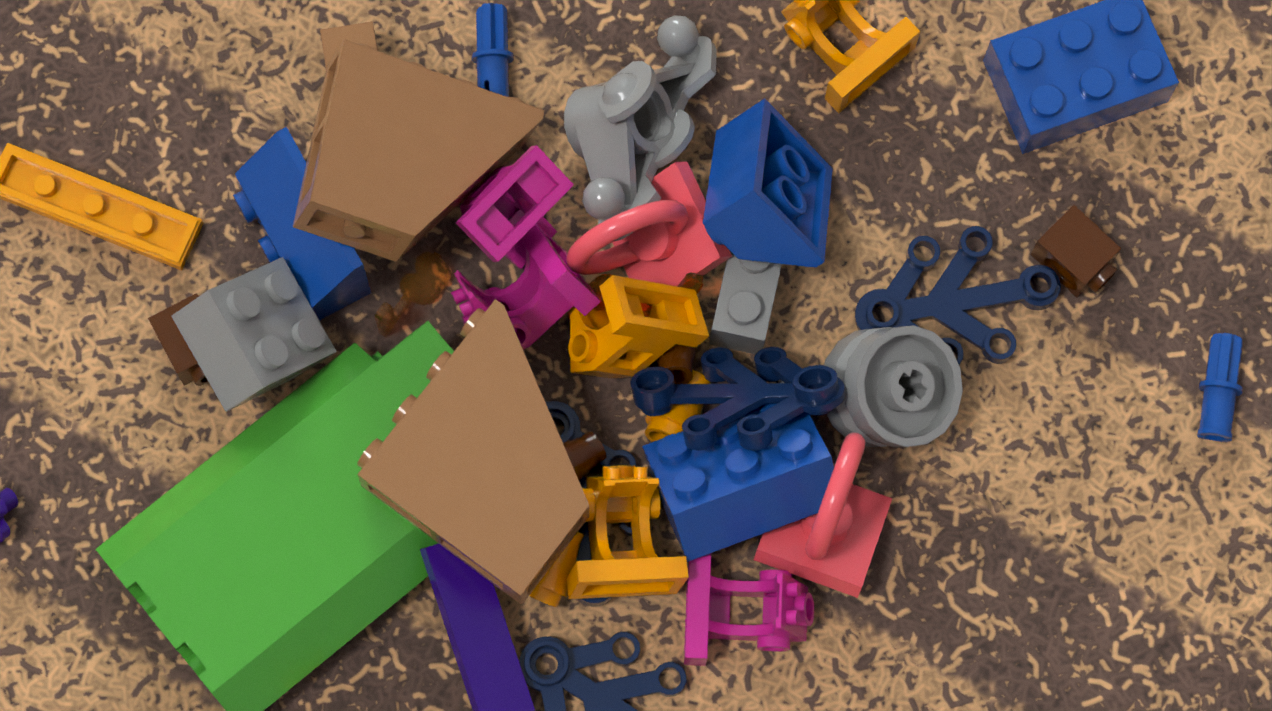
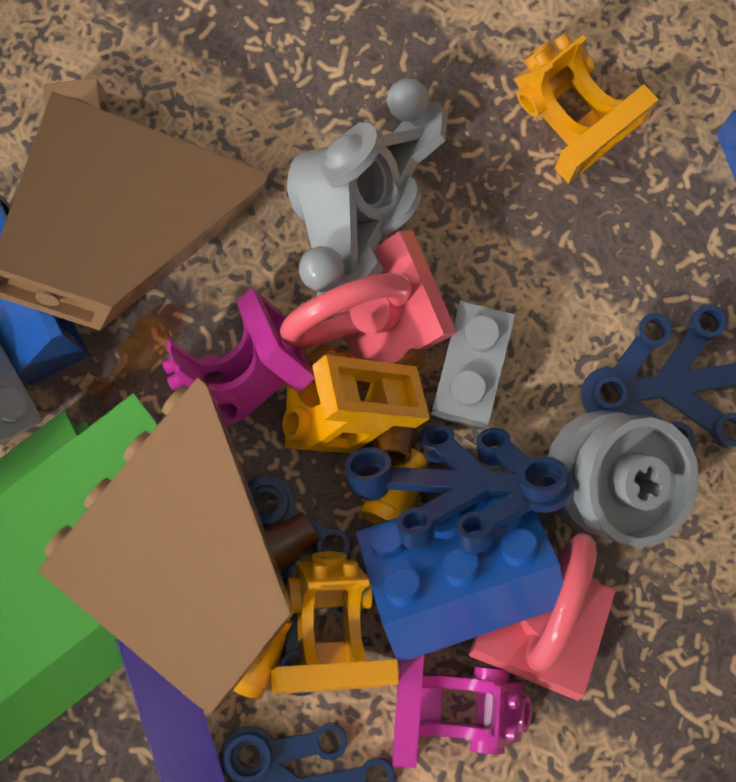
camera: 10 degrees right, 5 degrees up
dark pink tile [456,145,574,269] -> none
blue axle [471,3,514,97] -> none
blue slope [703,98,833,268] -> none

